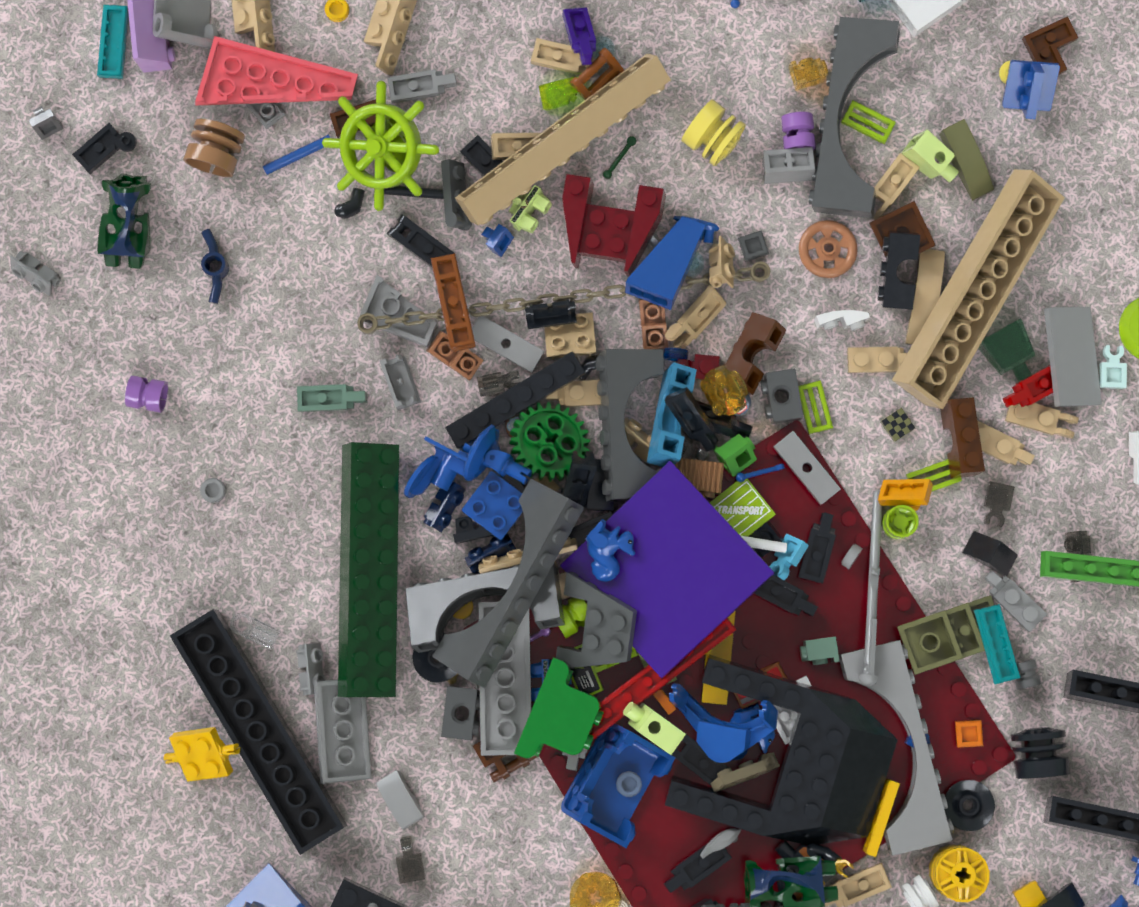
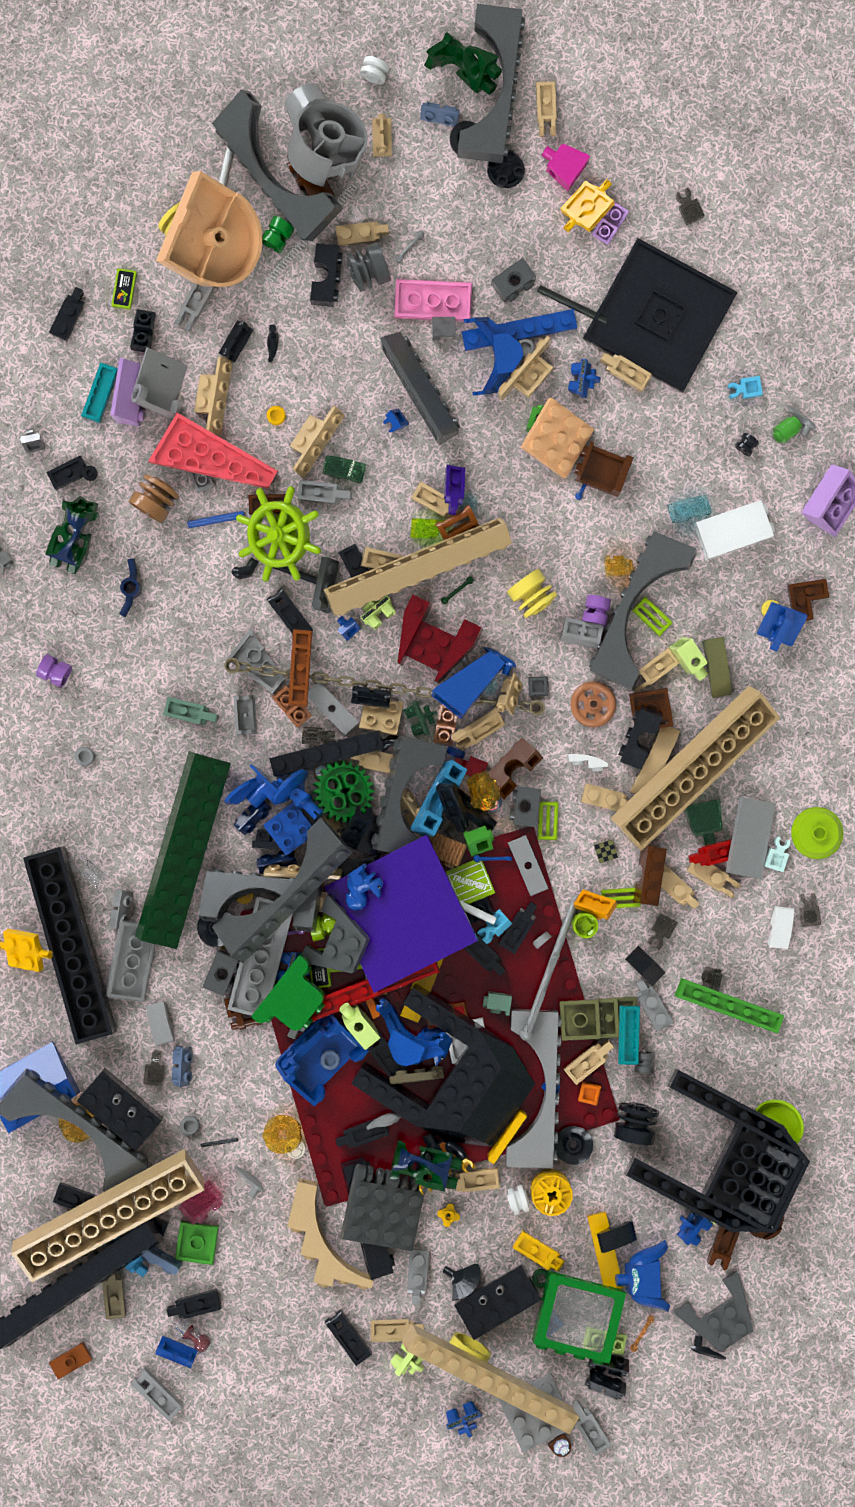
camera: 10 degrees right, 5 degrees up
none -> sand blue hinge [171,1046,193,1087]
none -> clear green slope [322,455,366,484]
none -> clear green hips [404,701,438,736]
none -> tan hinge [564,1040,614,1085]

